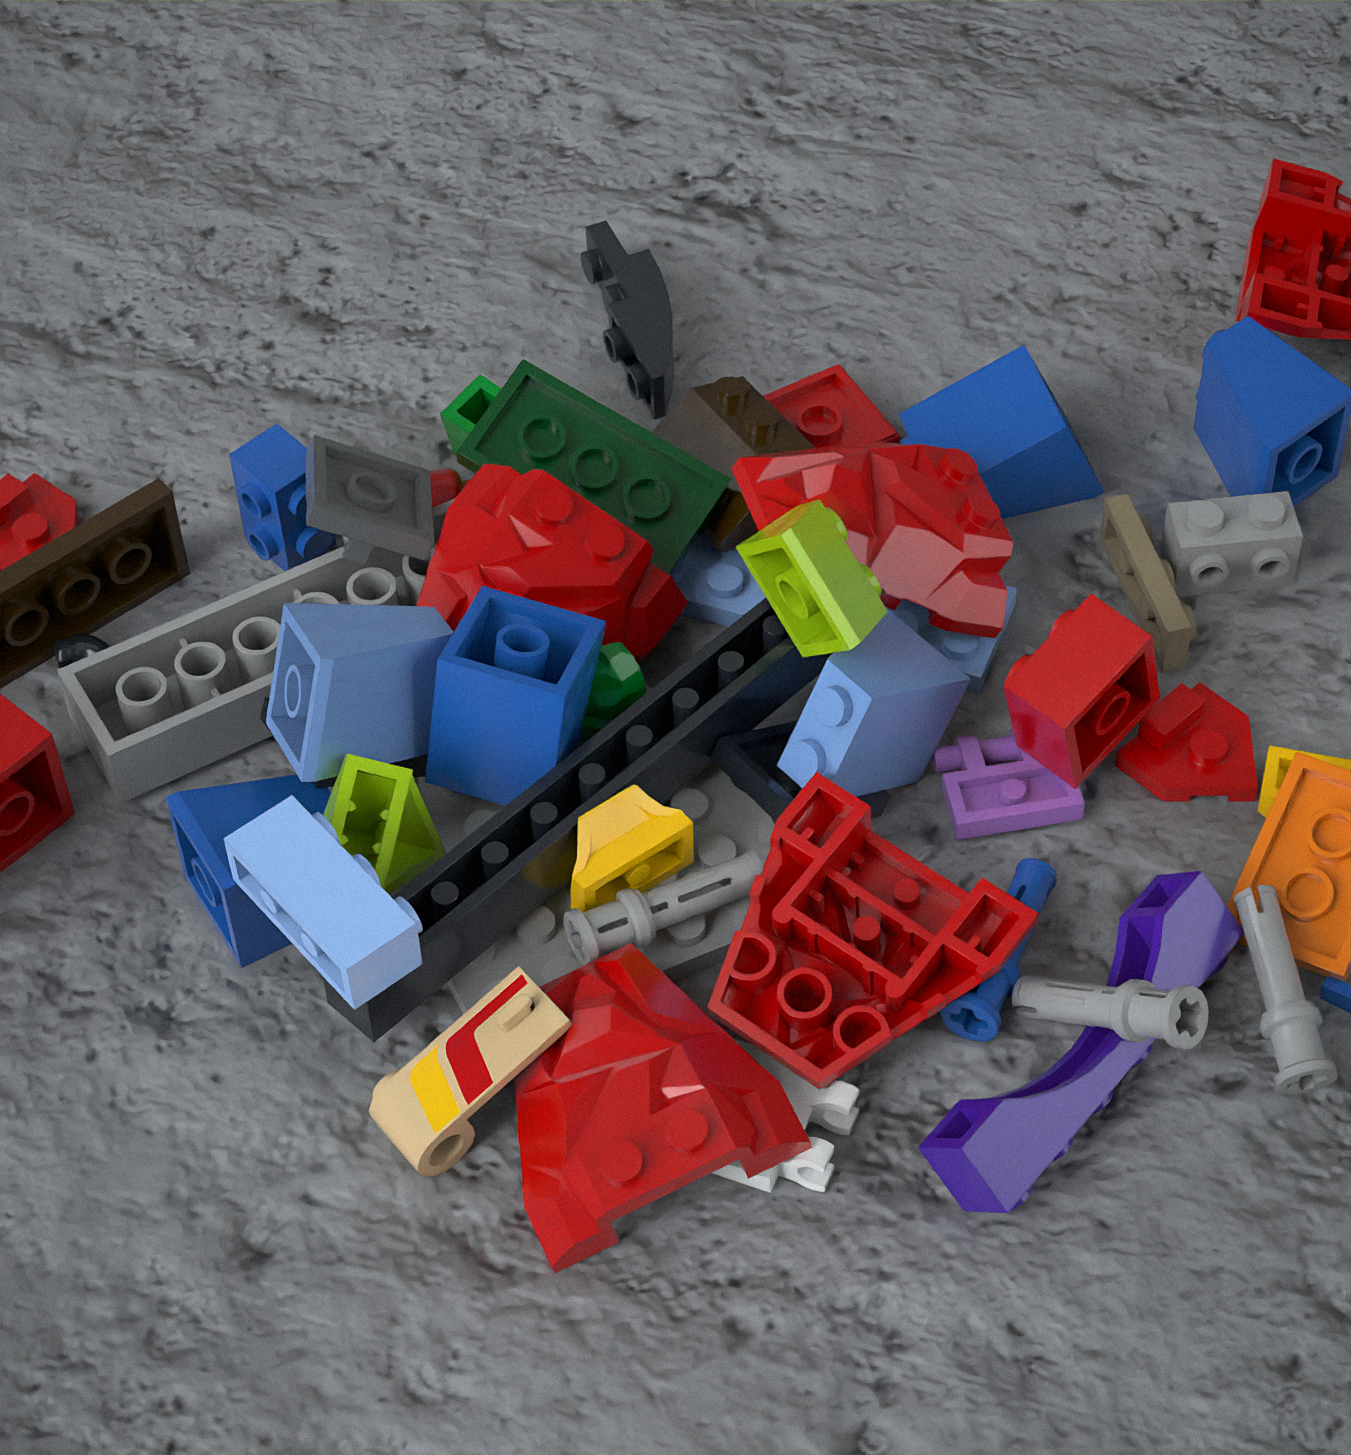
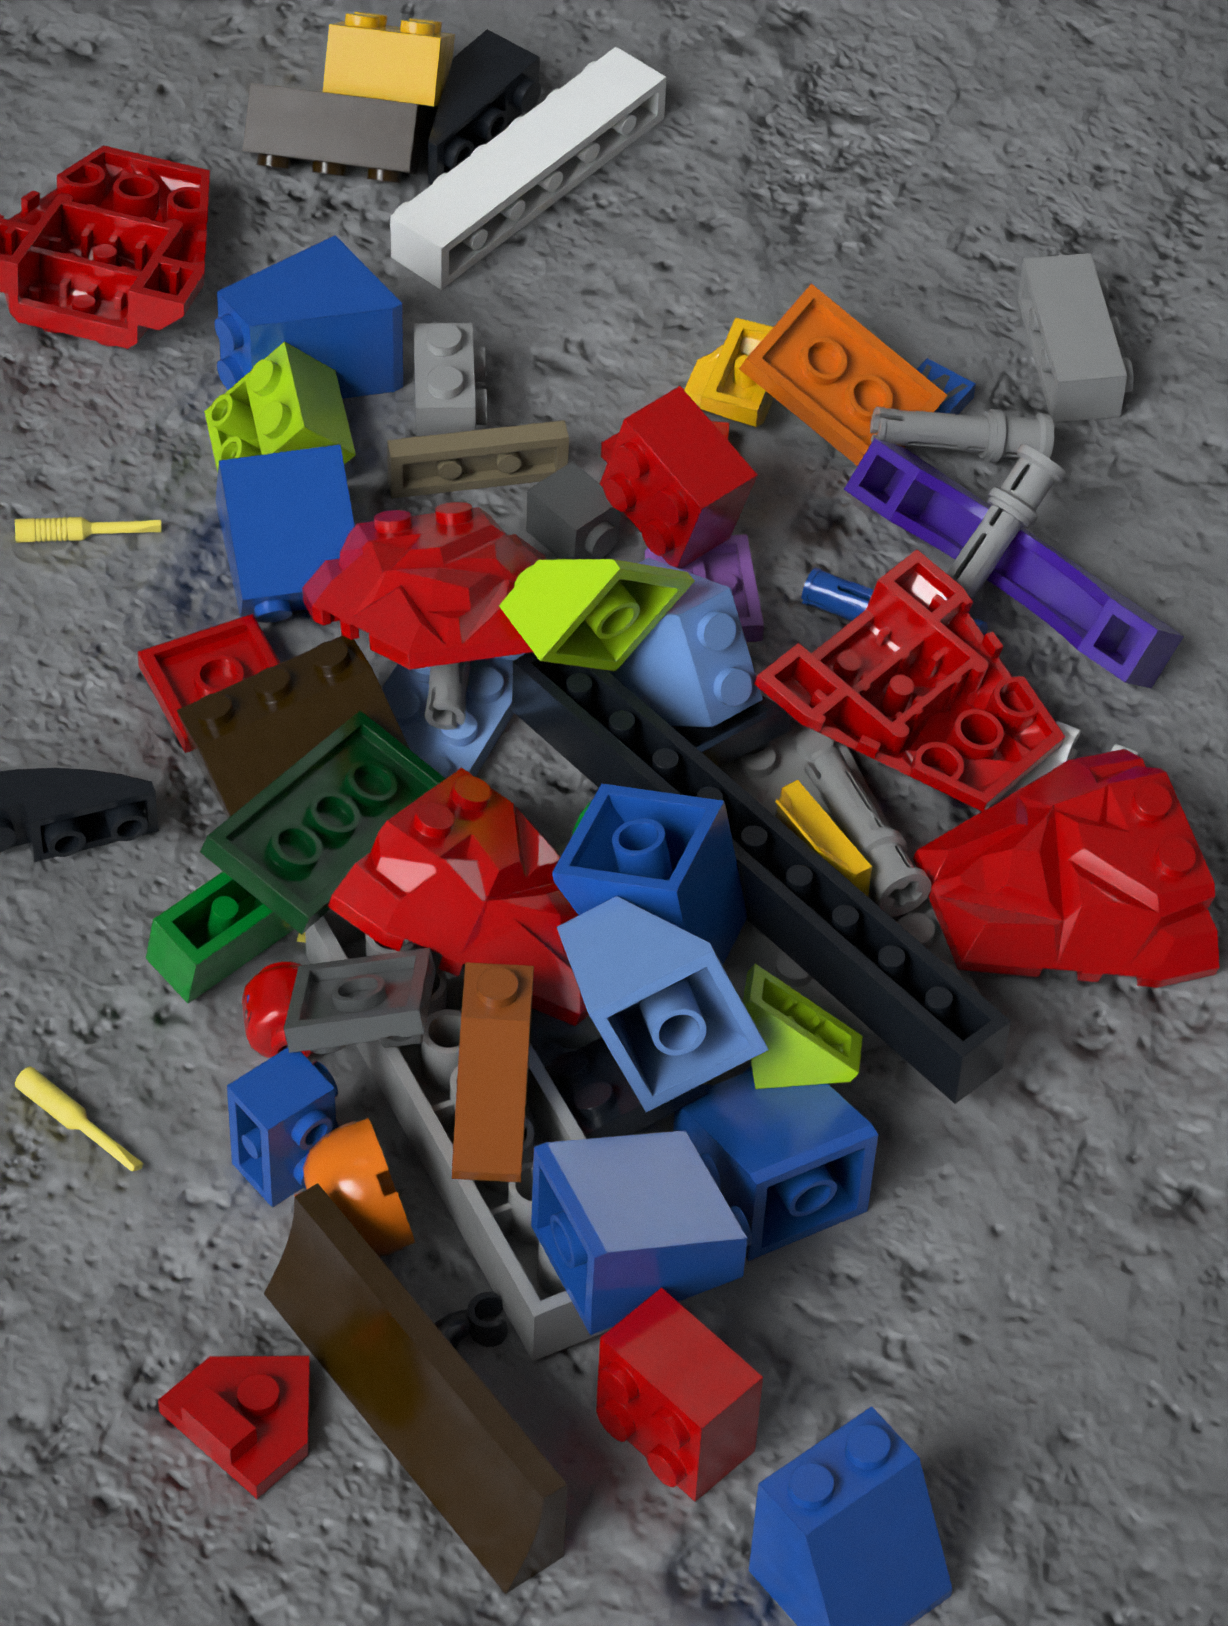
camera: 90 degrees left, 0 degrees up
light blue brick [224,795,423,1010] -> none
tan door [369,966,572,1177] -> none
none -> light yellow piece [15,517,161,543]
none -> light yellow piece [15,1066,144,1172]
none -> lime slope [204,341,356,473]
none -> orange cylinder [294,1118,415,1257]
none -> dark orange slope [452,962,534,1183]
none -> blue slope [531,1130,752,1335]

